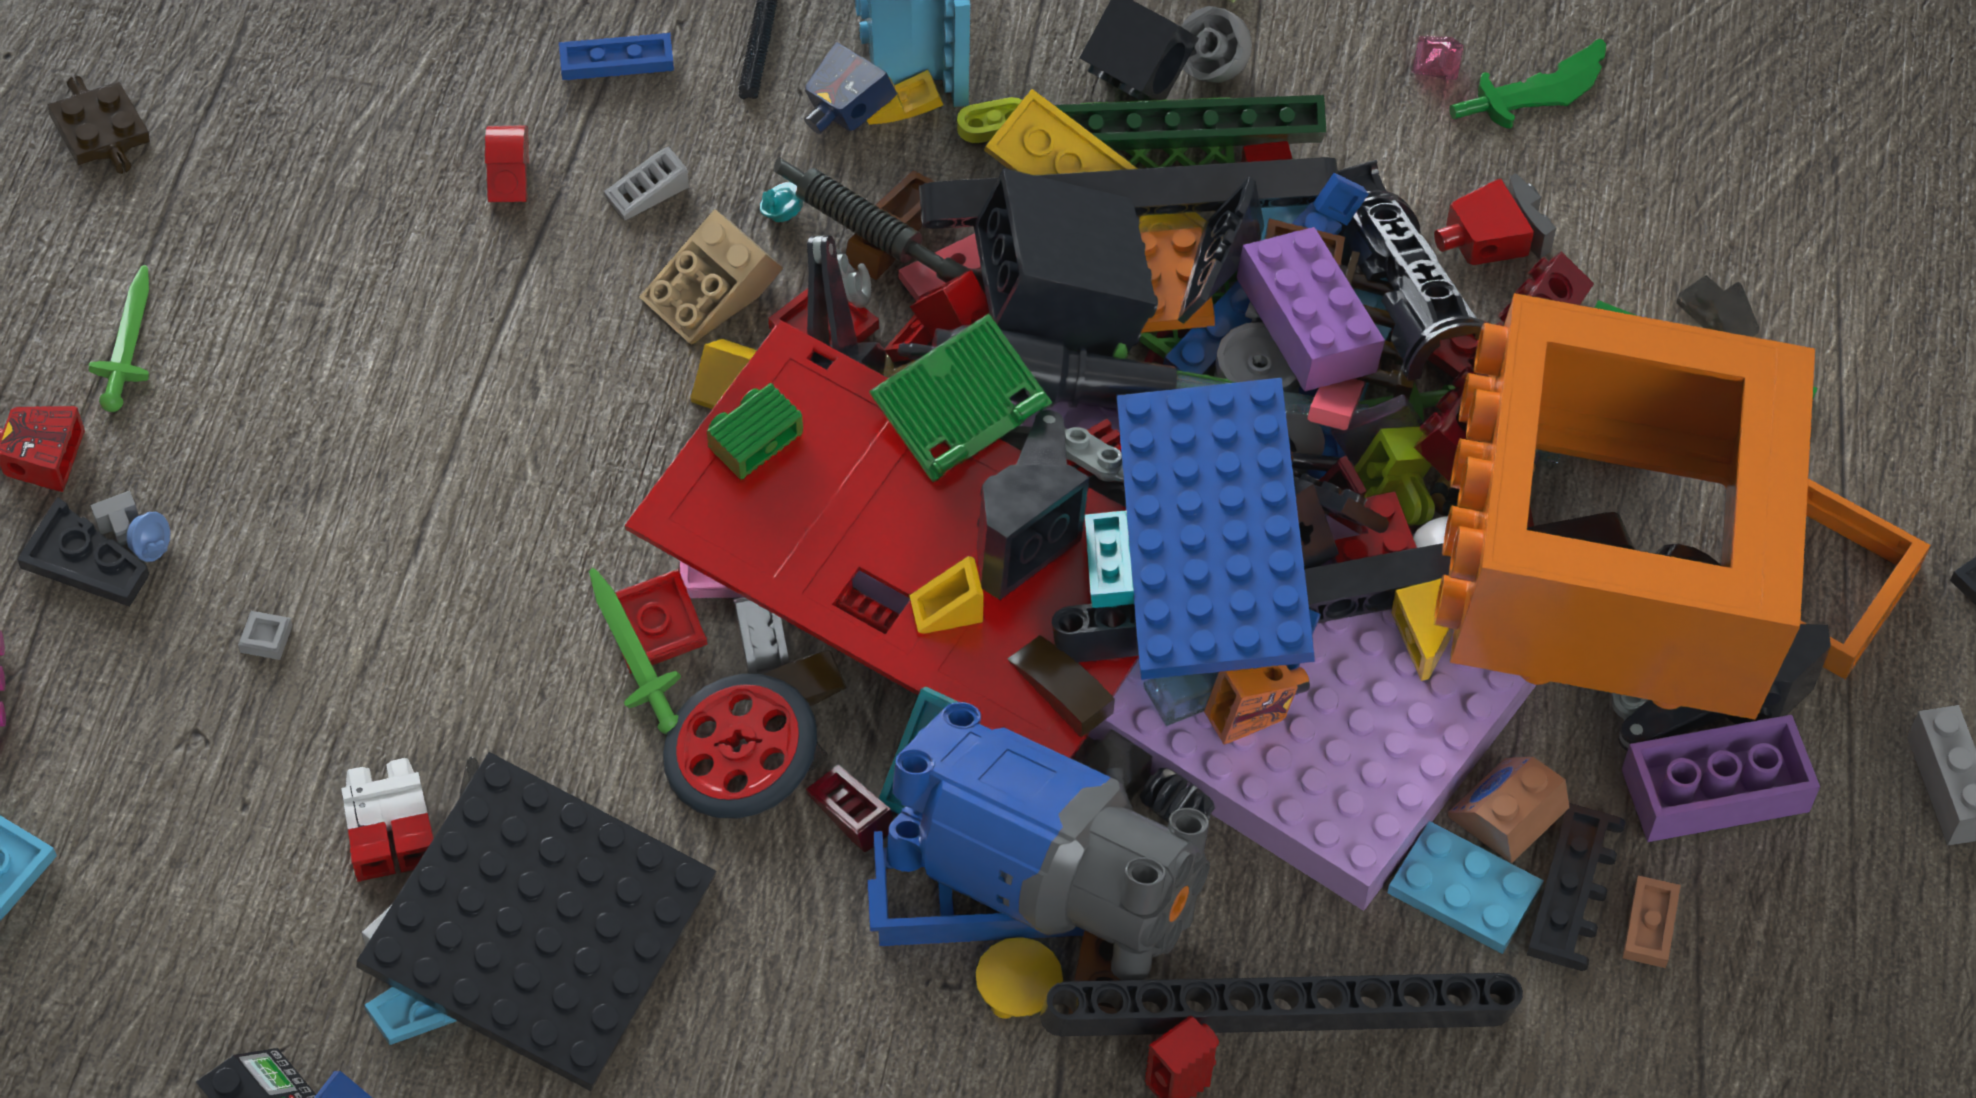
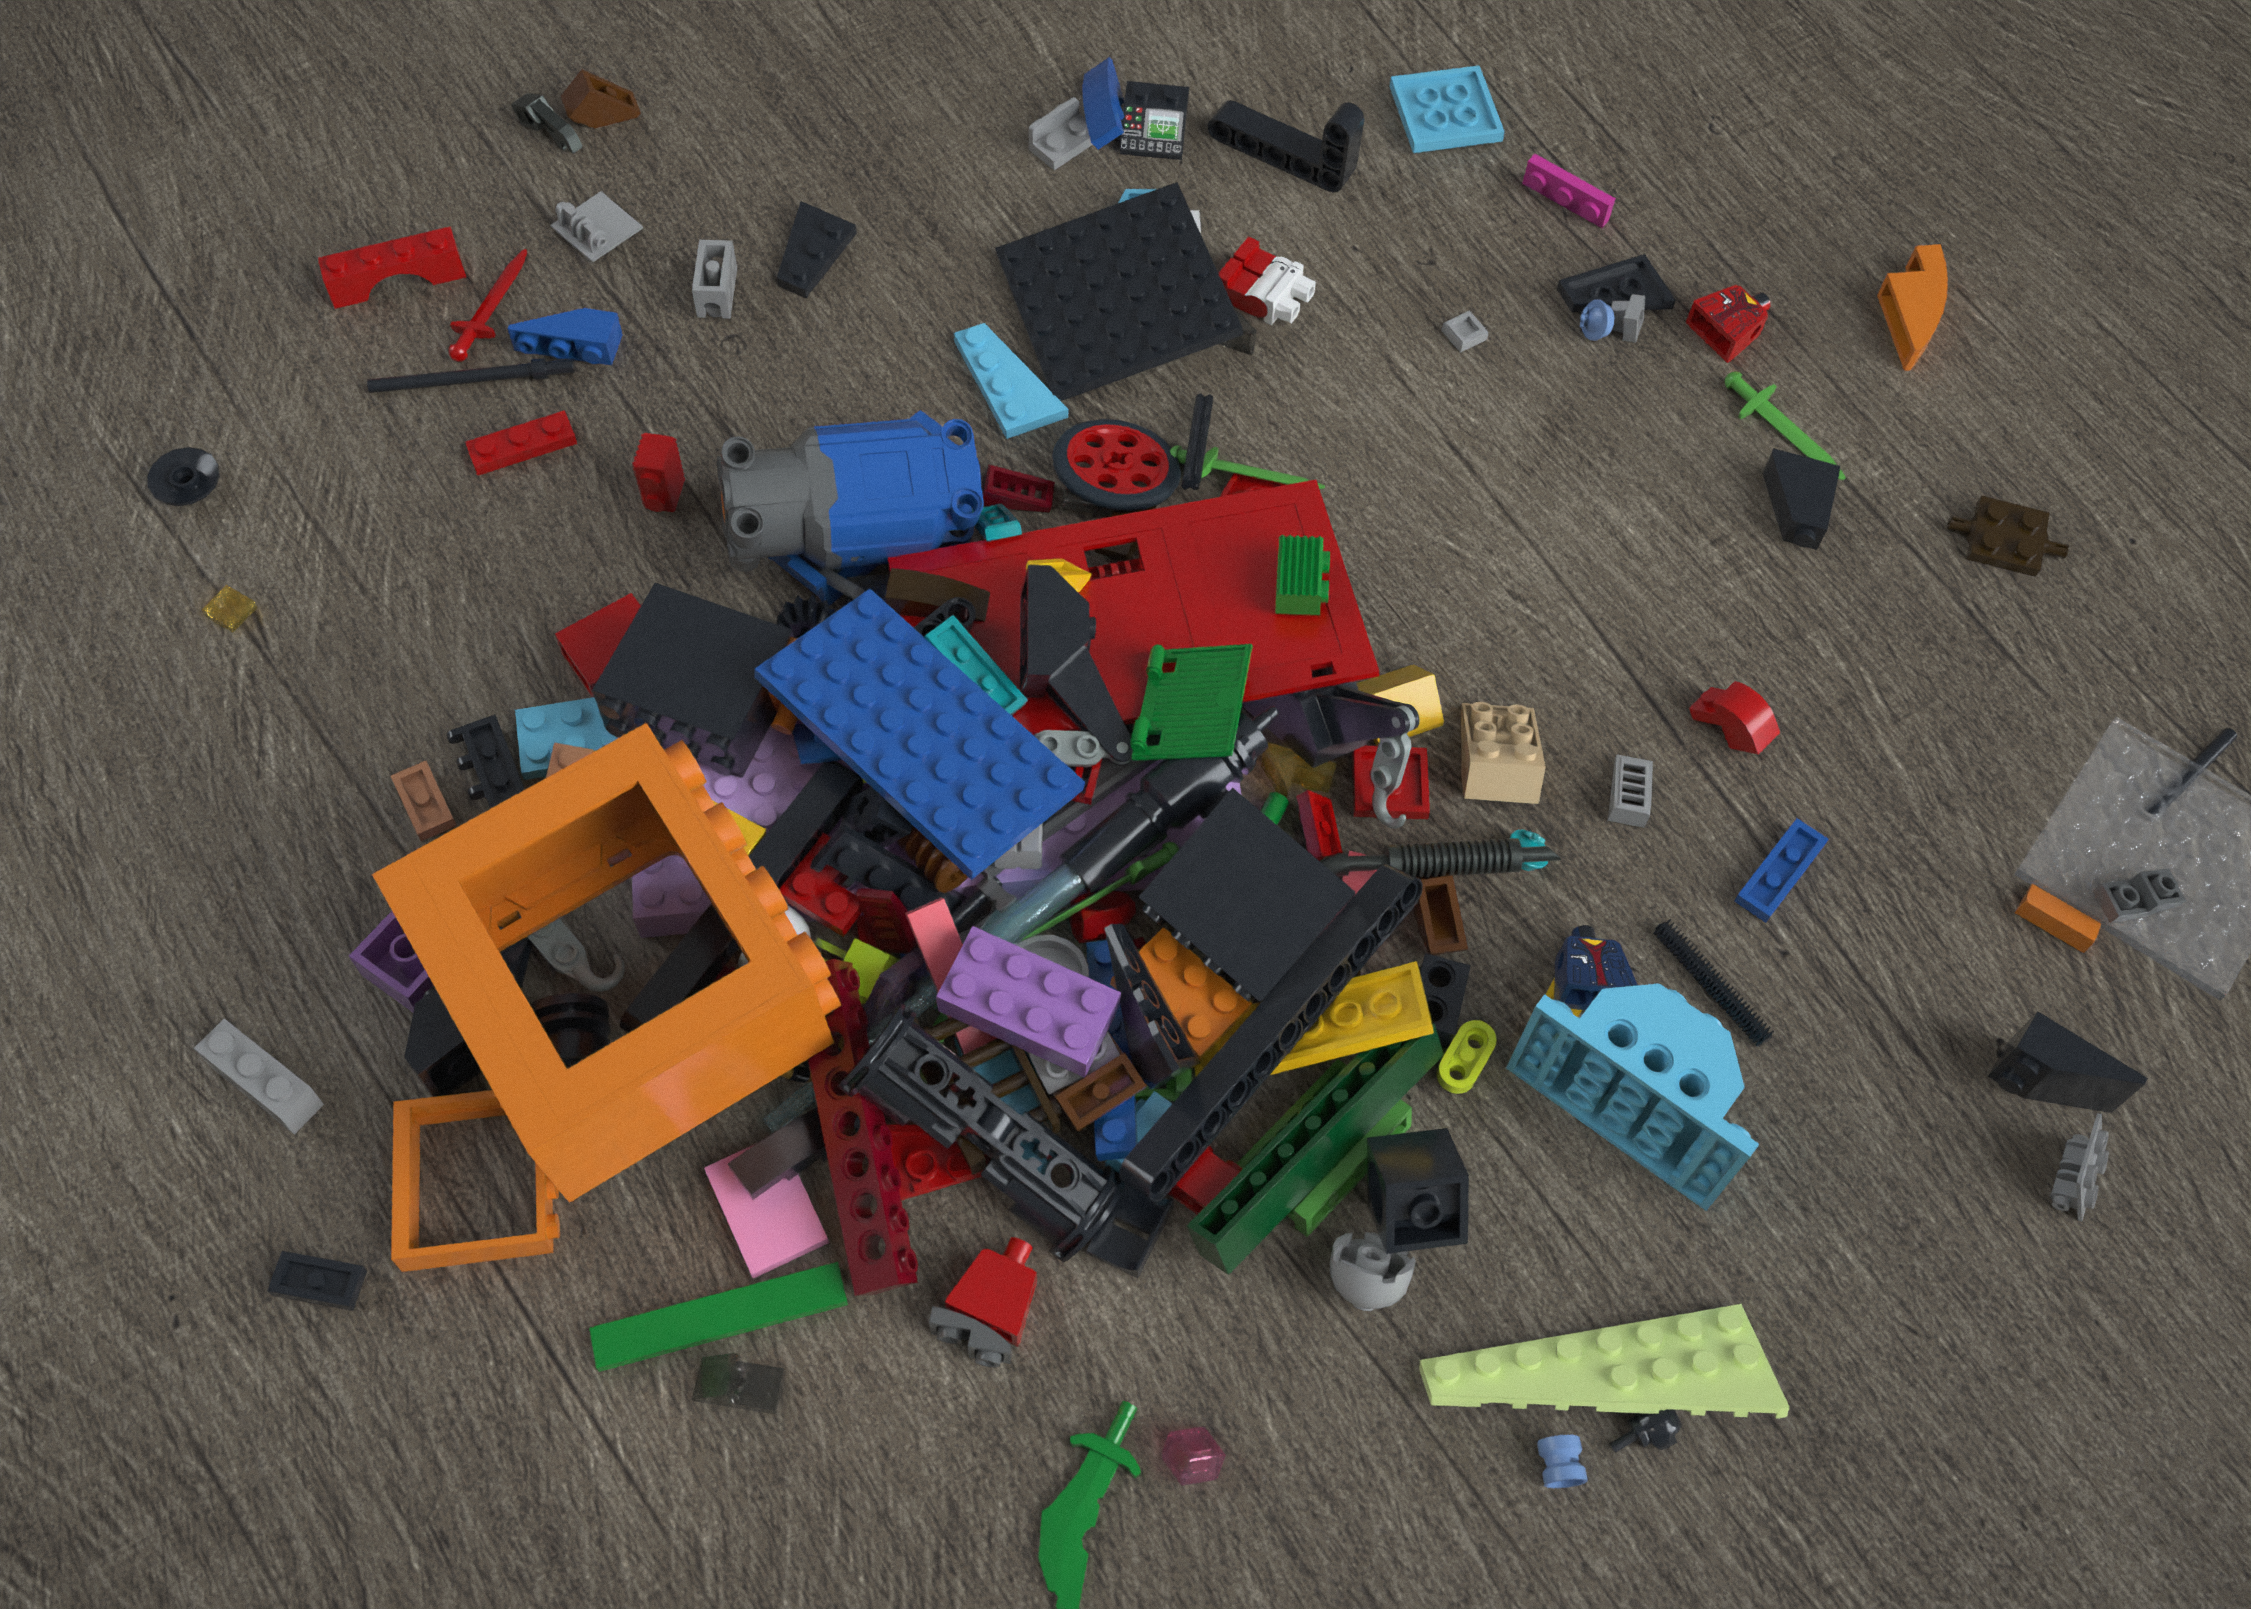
camera: 135 degrees right, 5 degrees up
red torso [910,270,989,337] -> none
black beam [1040,973,1523,1037] -> none
blue tile [1313,173,1369,225] -> none
none -> red slope [555,593,643,697]
none -> black brick [592,583,794,778]
none -> medium azure wing [954,323,1068,439]
none -> black axle [1181,393,1214,490]
none -> black beam [1207,100,1364,193]
none -> black brick [1418,953,1471,1049]
none -> black slope [1763,448,1841,550]

